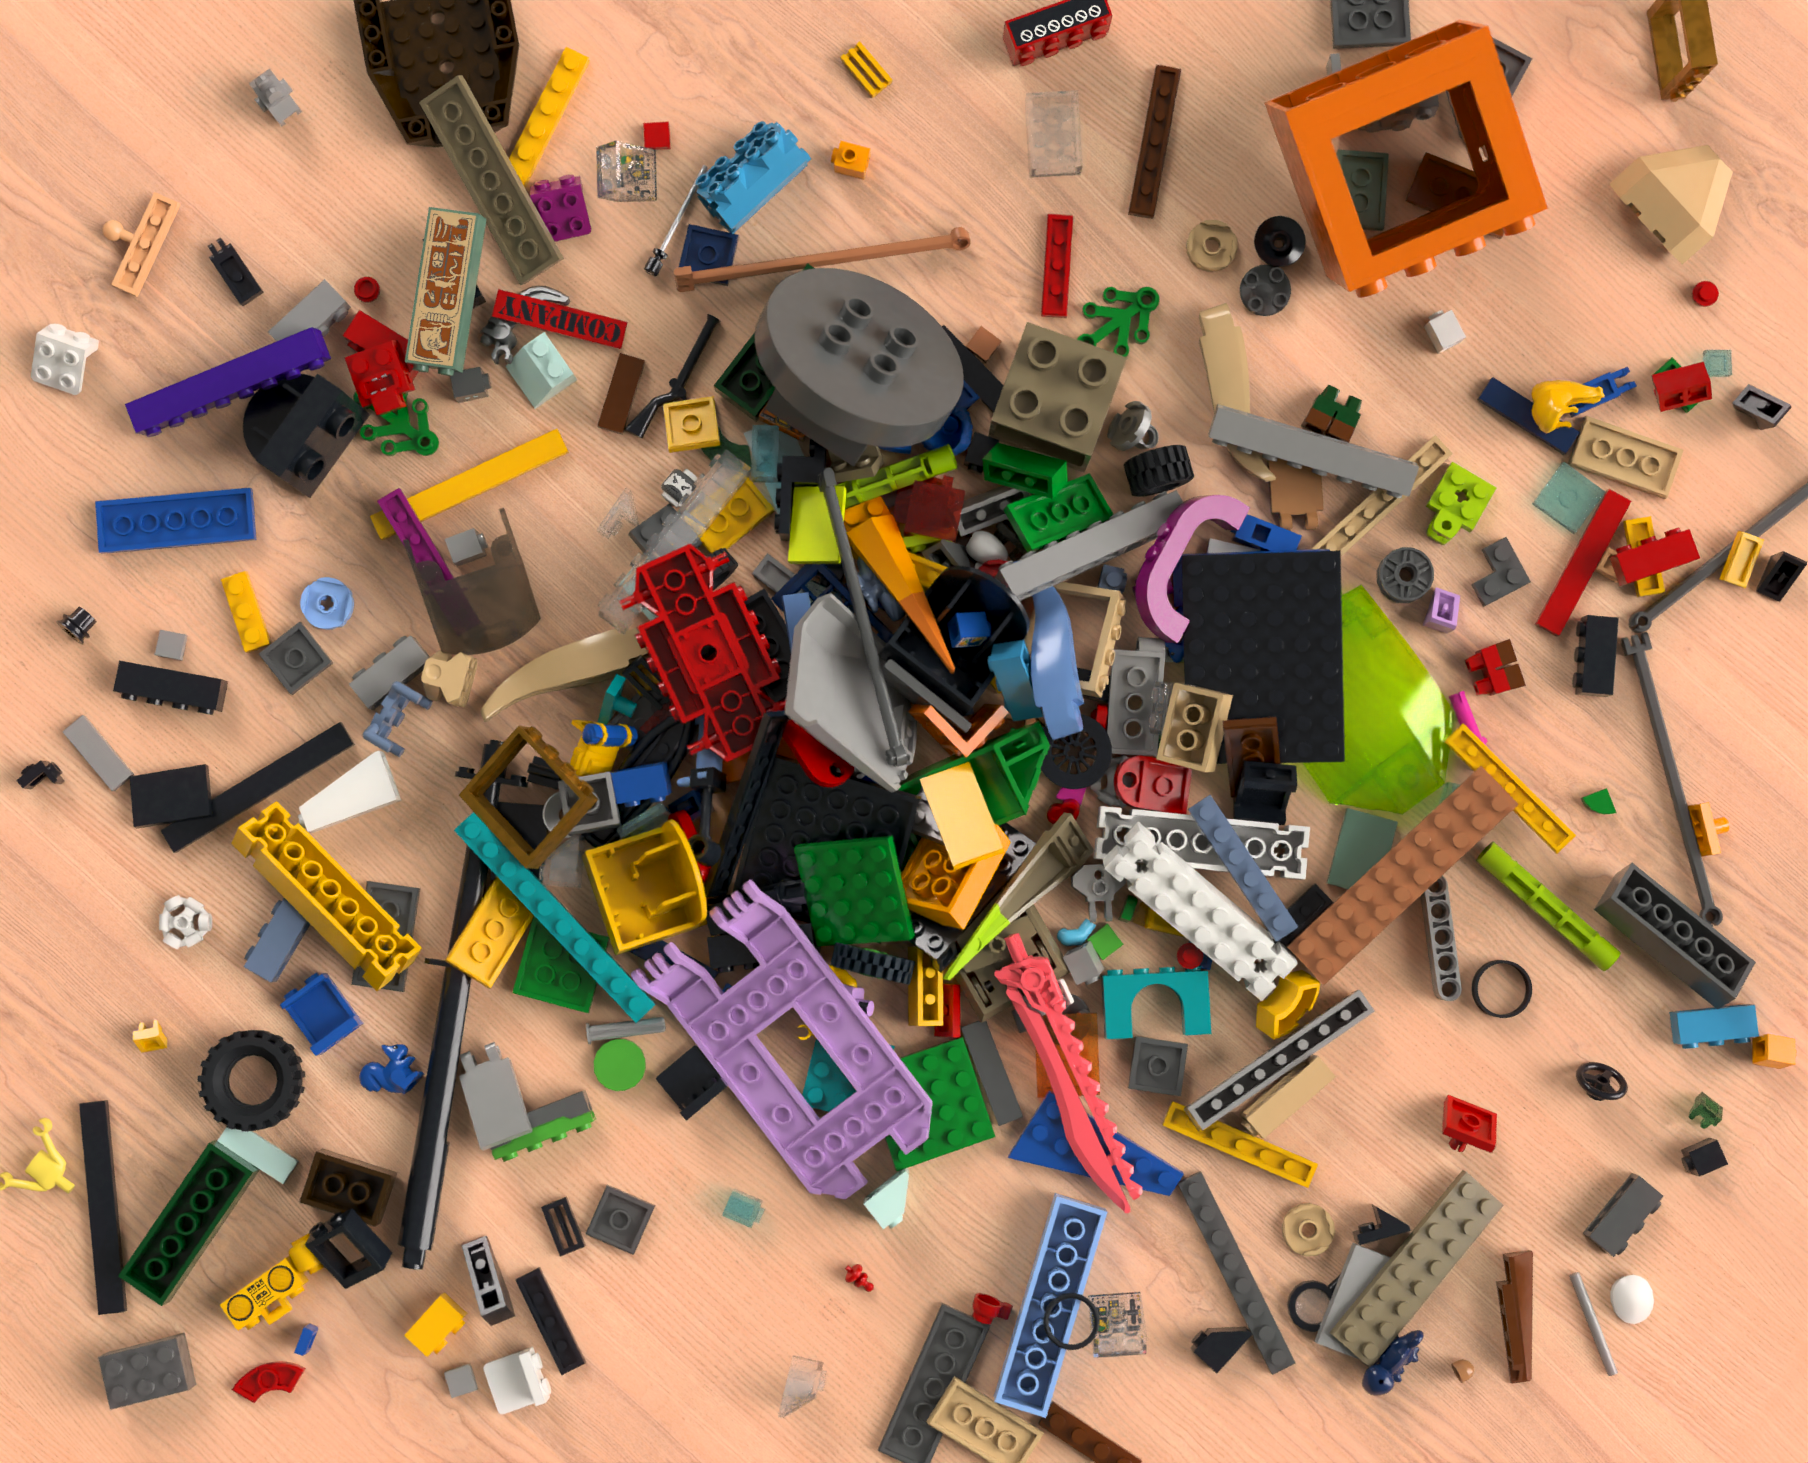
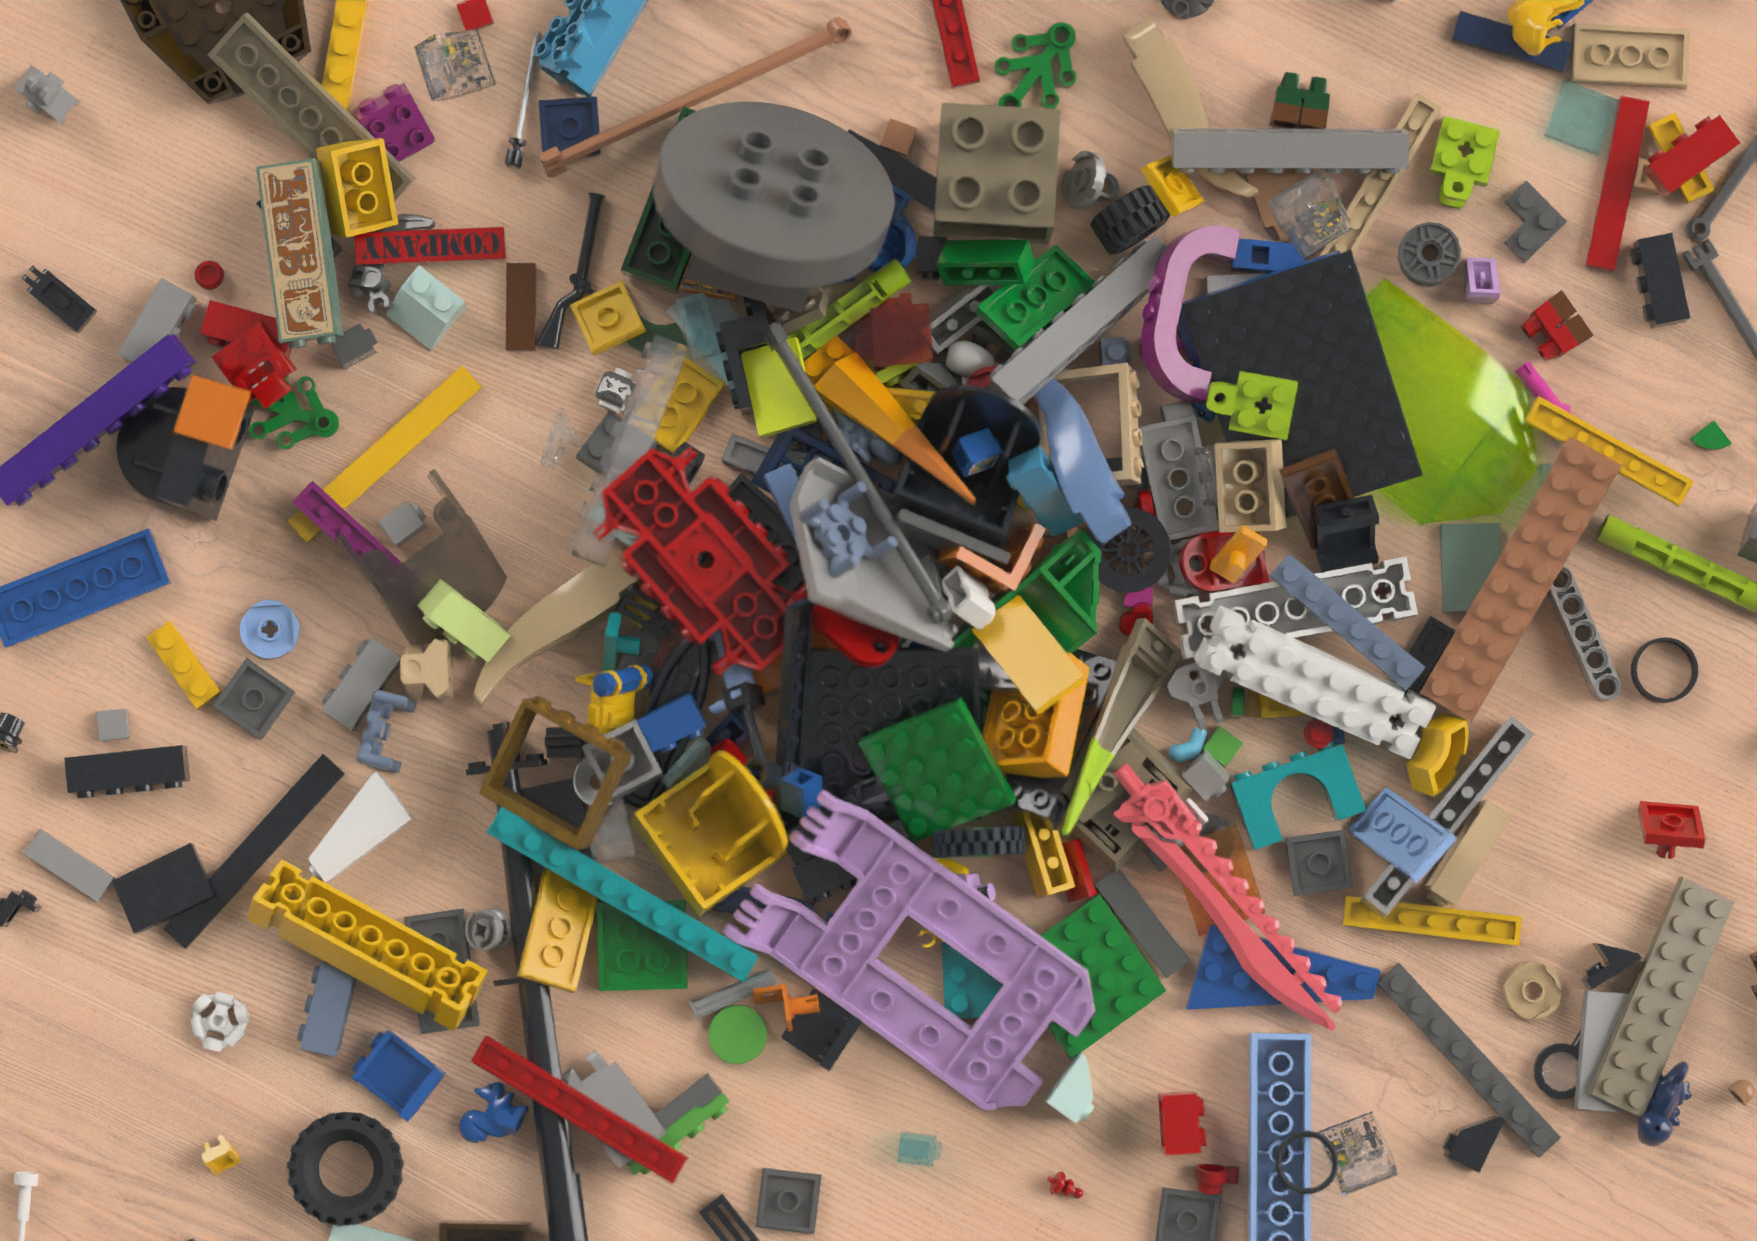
camera: 15 degrees left, 0 degrees up
none -> orange tile [174,375,250,450]
none -> yellow slope [316,138,399,238]
none -> yellowish green brick [418,579,511,662]
none -> light grey wheel [465,908,511,951]
none -> red tile [471,1035,689,1184]
none -> orange bracket [753,984,820,1032]
none -> blue brick [780,767,823,818]
none -> sand blue plate [799,481,898,578]
none -> white brick [942,566,995,630]
none -> yellow tile [1140,155,1204,218]
none -> red brick [1158,1091,1206,1156]
none -> lime plate [1205,371,1298,440]
none -> light orange tile [1209,525,1267,583]
none -> clear slope [1268,172,1353,258]
none -> light blue tile [1347,787,1457,883]

